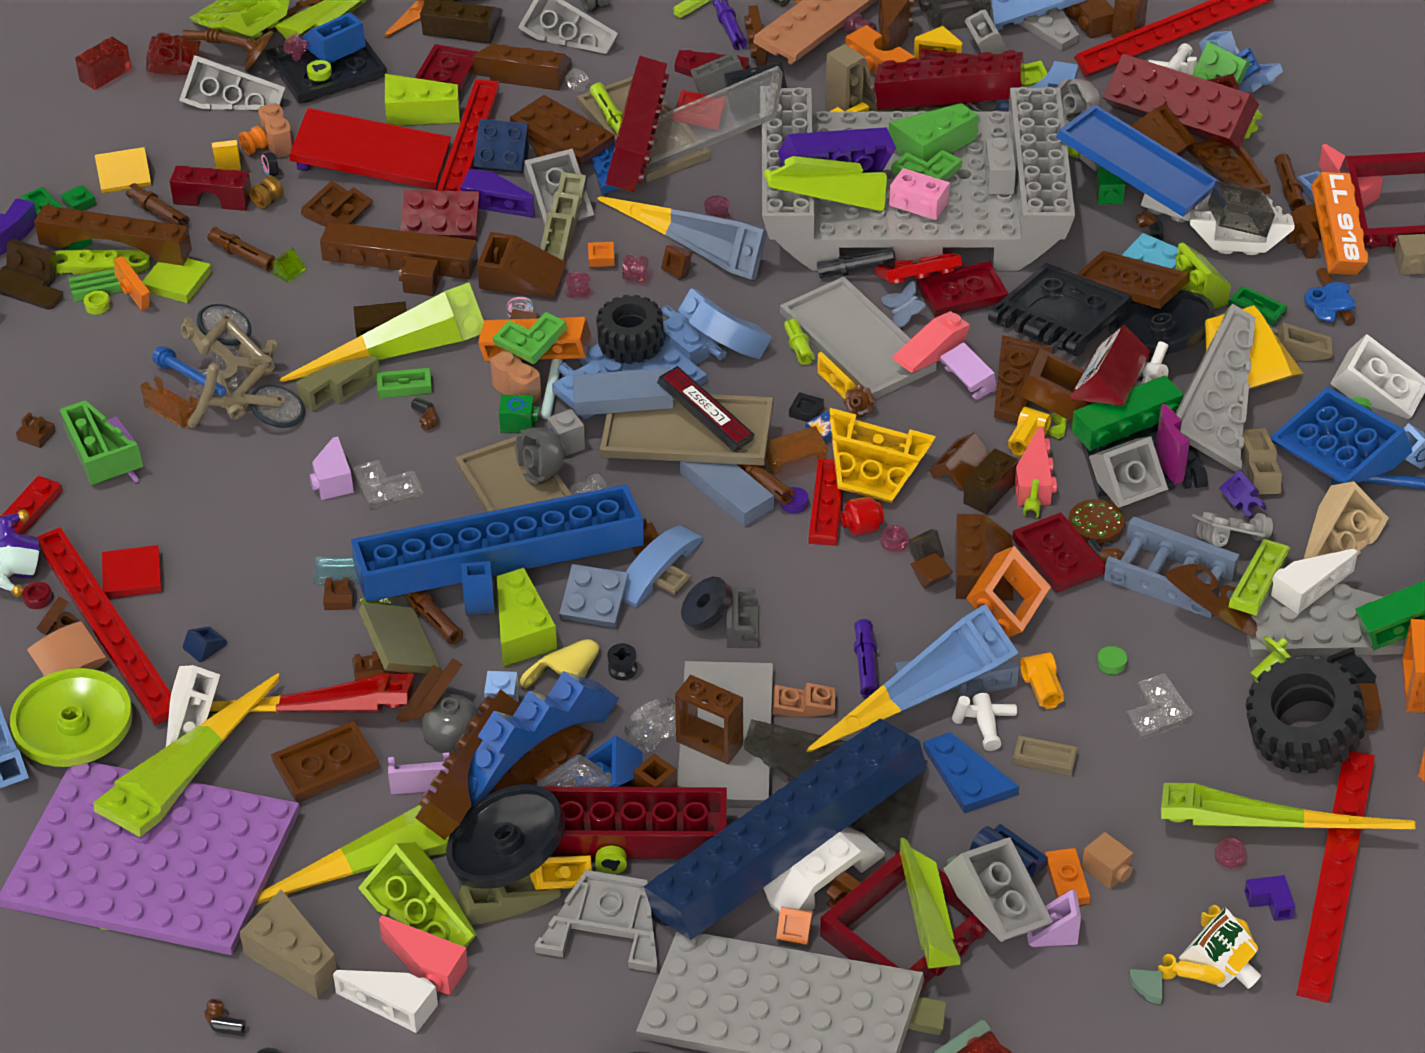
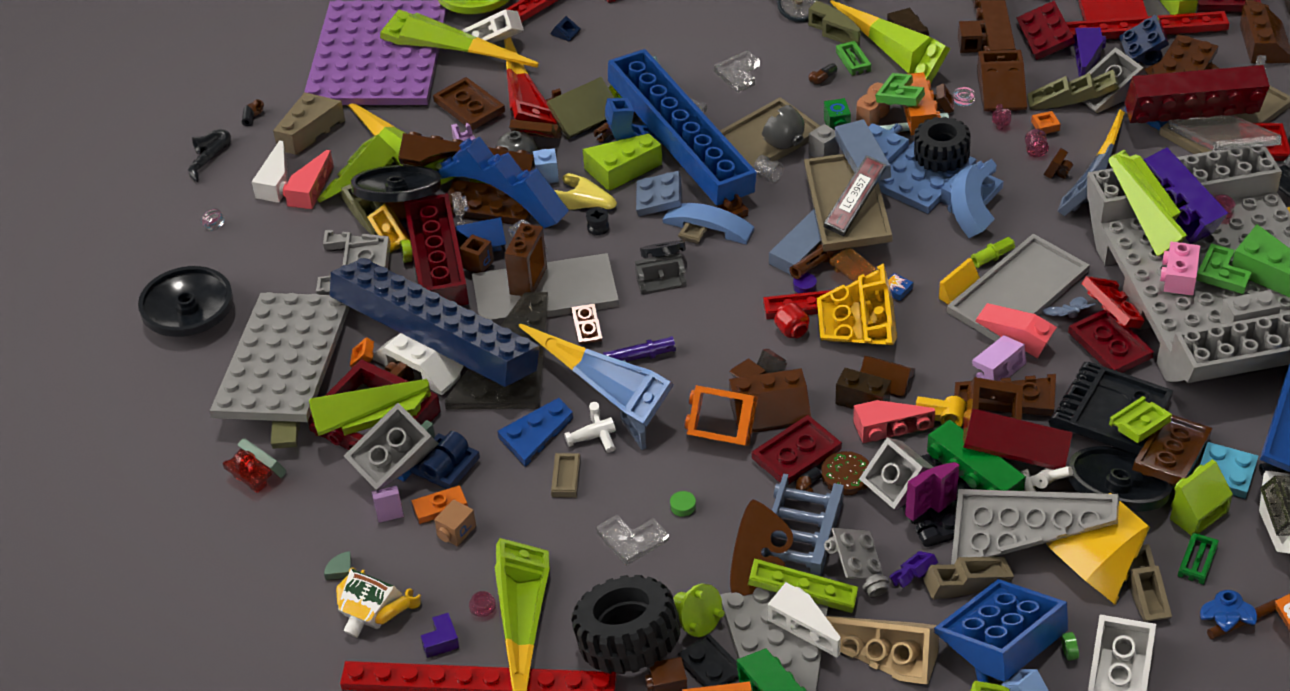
camera: 80 degrees right, 0 degrees up
lavender slope [309,437,354,500] -> none
black tile [789,392,824,422] -> none
black pin [817,247,896,279] -> none
reddish brown plant [844,385,876,418] -> none
clear pink plate [880,525,909,551] -> none
light orange piece [1020,652,1064,709] -> none
lime hand [1023,479,1041,518] -> none
none -> lime plate [1109,396,1172,443]

